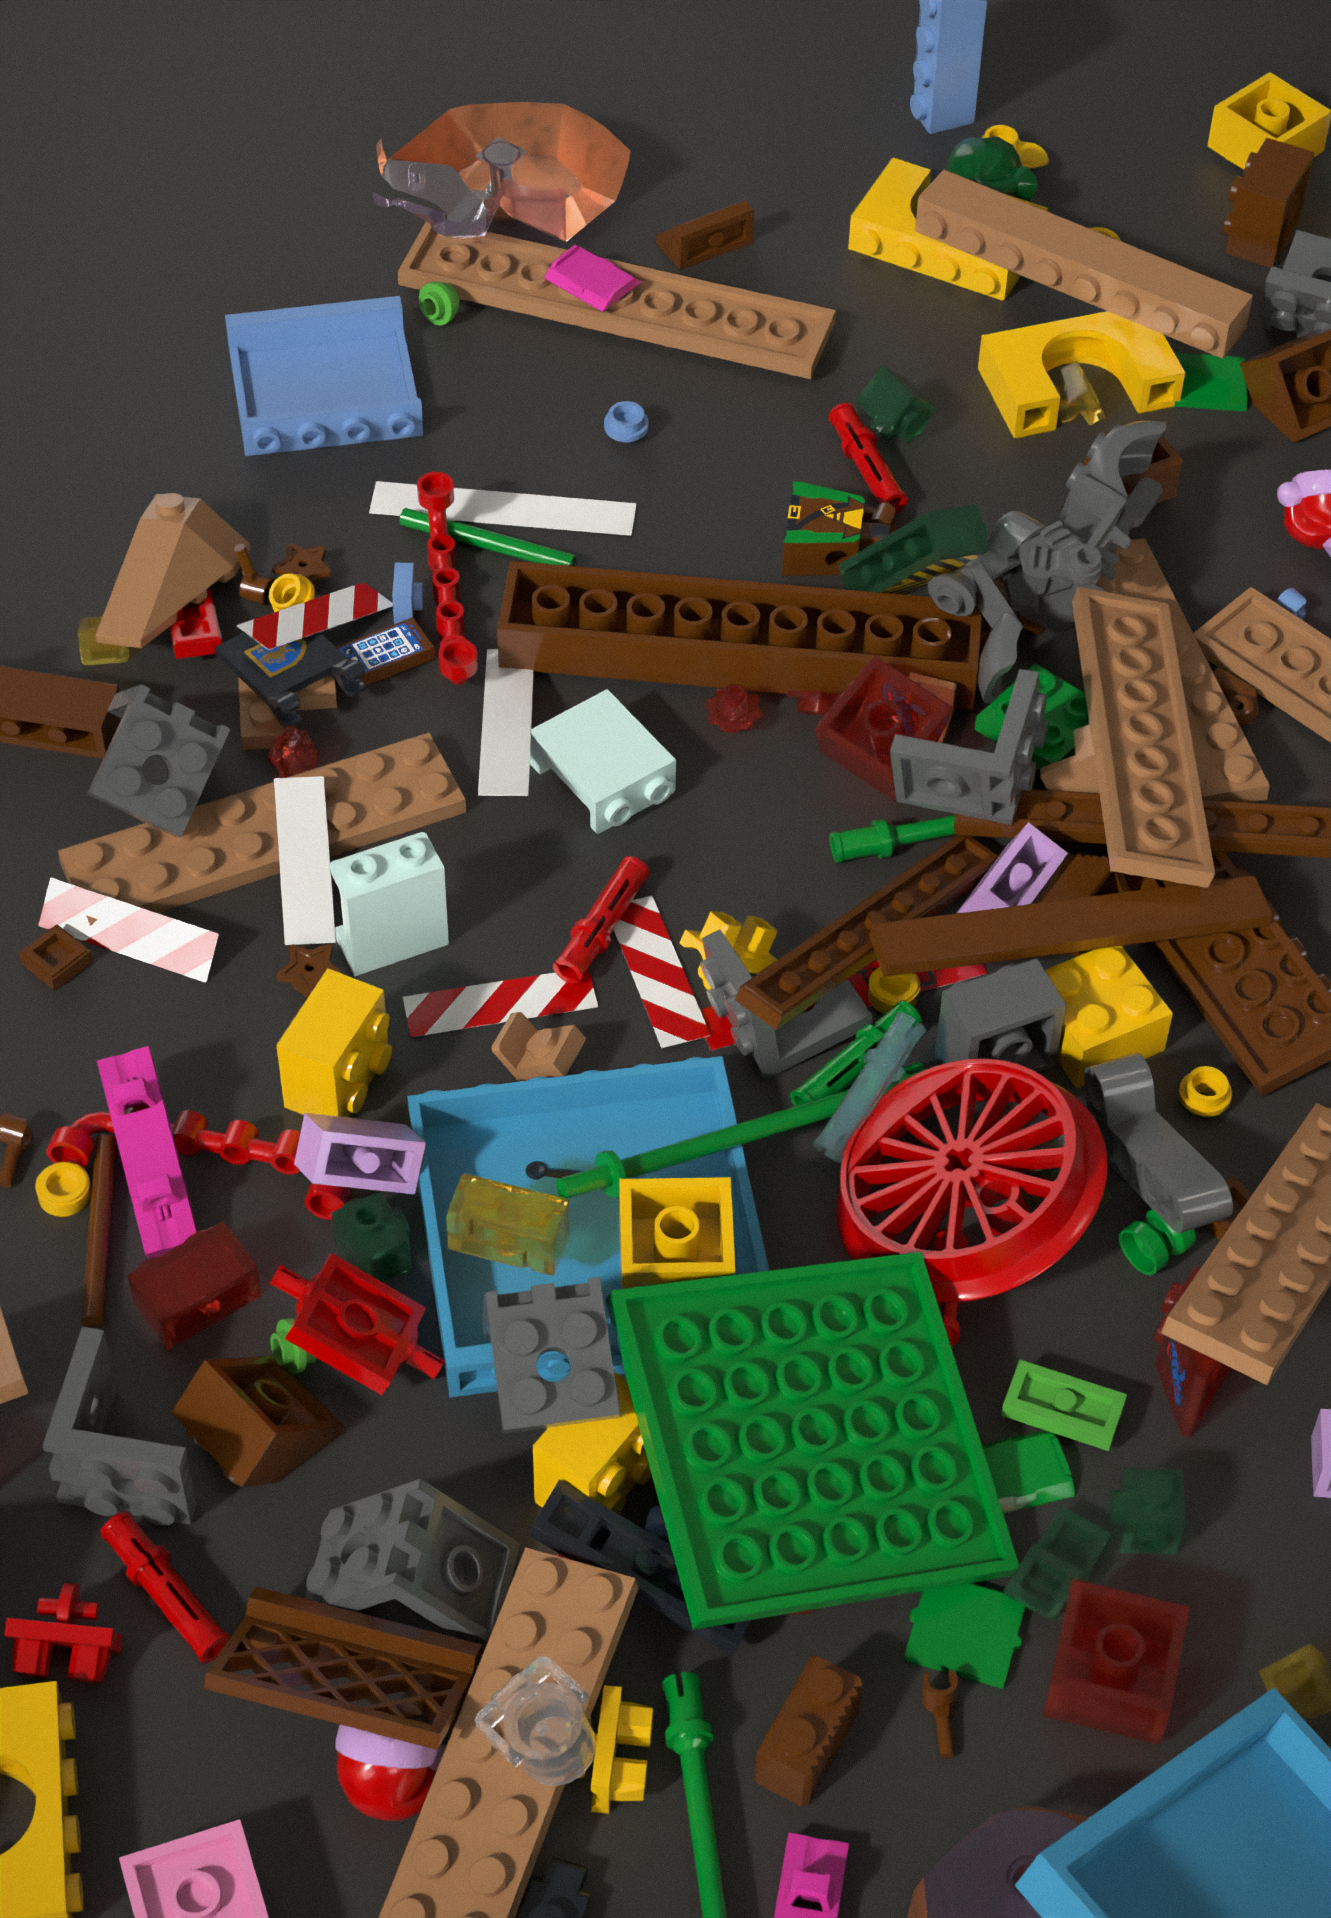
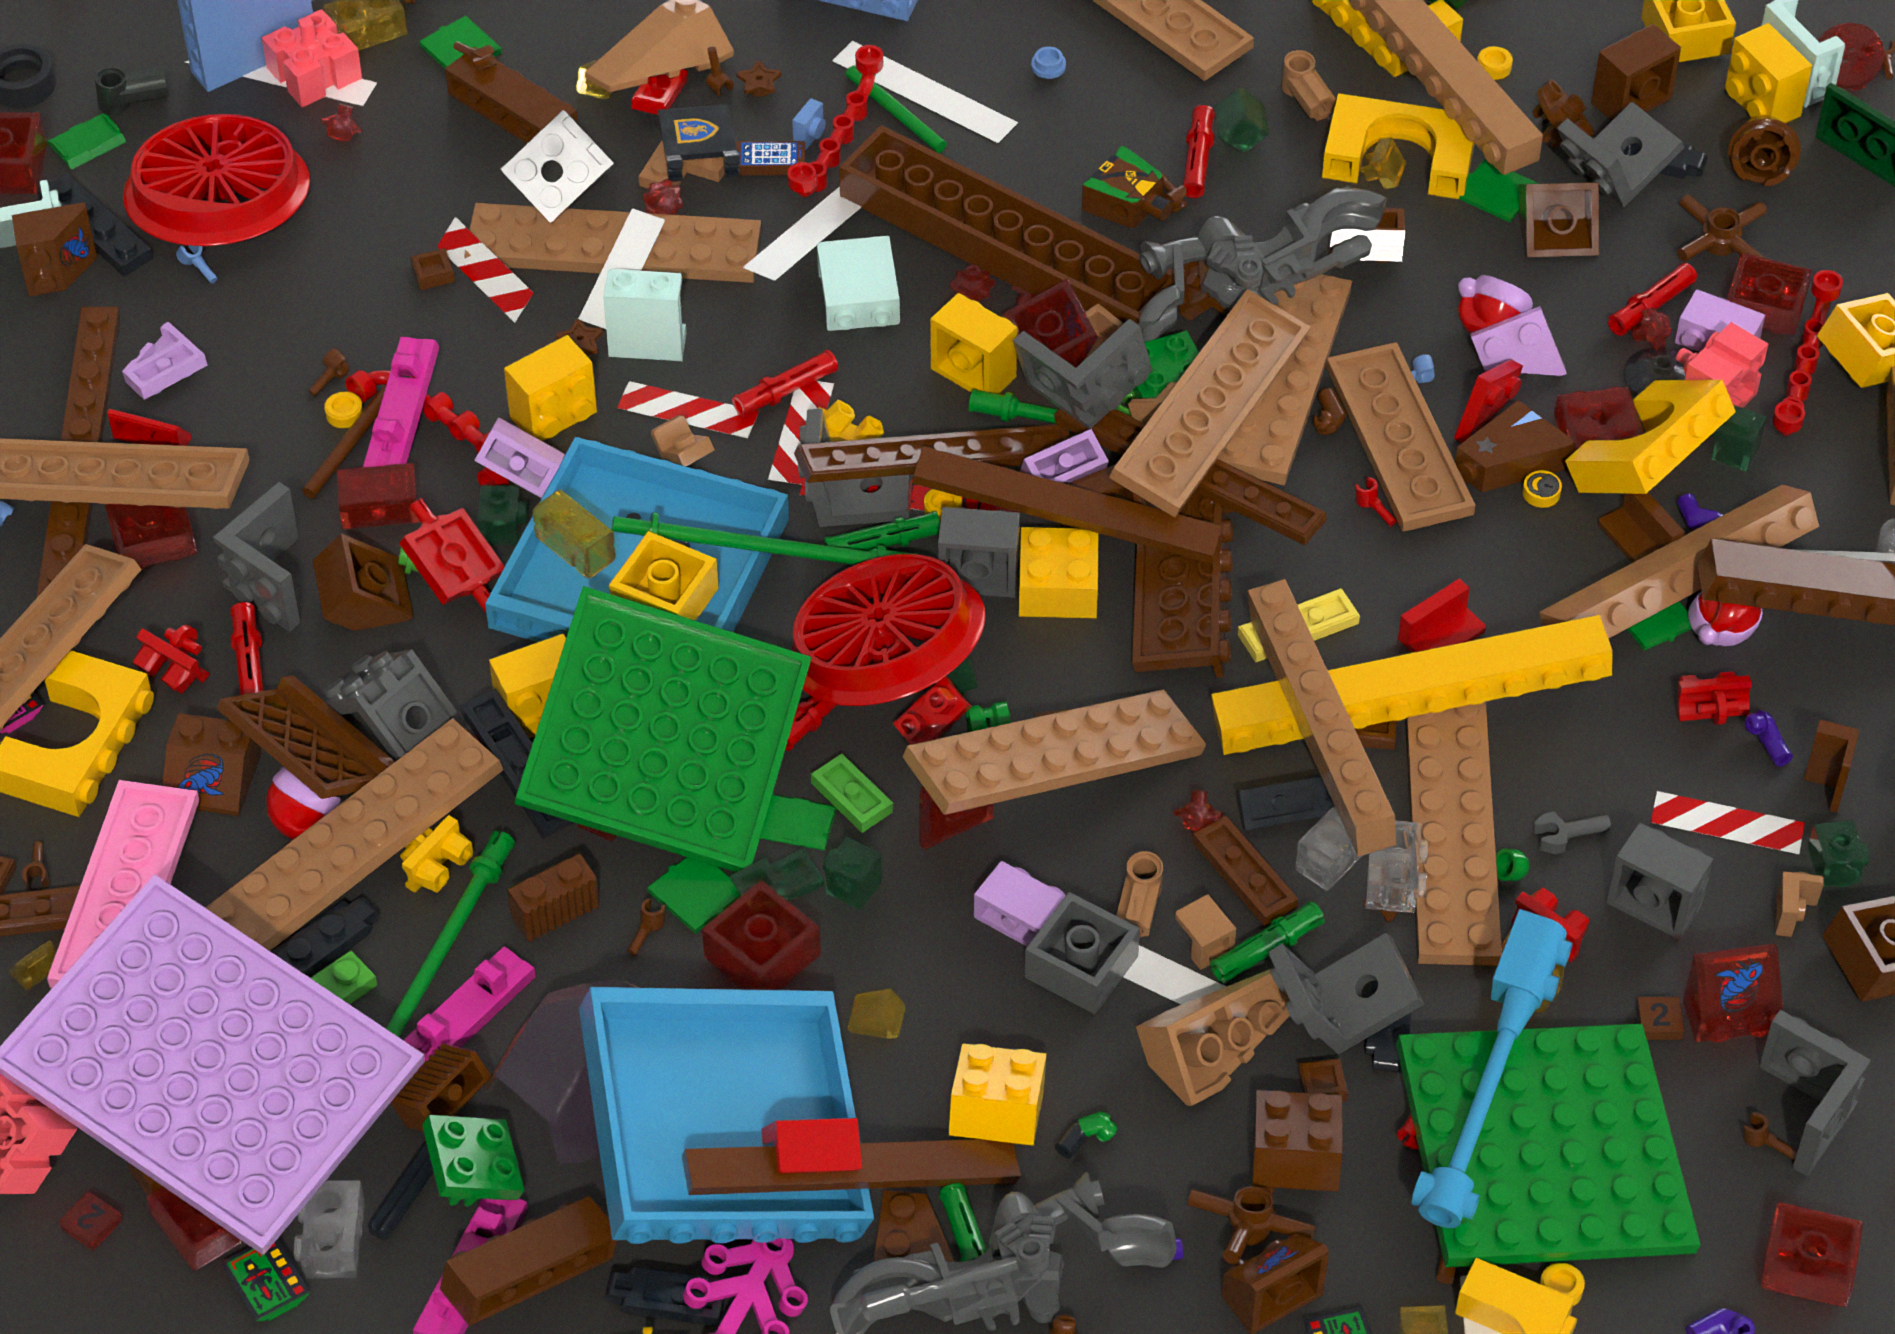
camera: 30 degrees right, 0 degrees up
sticker [236,582,393,650] -> none
yellow plate [269,574,315,612] -> none
clear piece [475,1656,596,1786] -> none
dark grey bracket [482,1277,620,1434] -> none
clear light blue pin [813,1012,926,1162] -> none
clear green brick [838,504,990,595] -> none
dark grey beam [1084,1052,1233,1233] -> none
yellow plate [1179,1066,1232,1117] -> none
none -> reddish brown slope [162,713,262,816]
none -> red hips [893,676,972,745]
none -> yellow brick [931,293,1017,394]
none -> medium nougat piece [1281,50,1337,121]
none -> reddish brown plate [1532,79,1594,149]

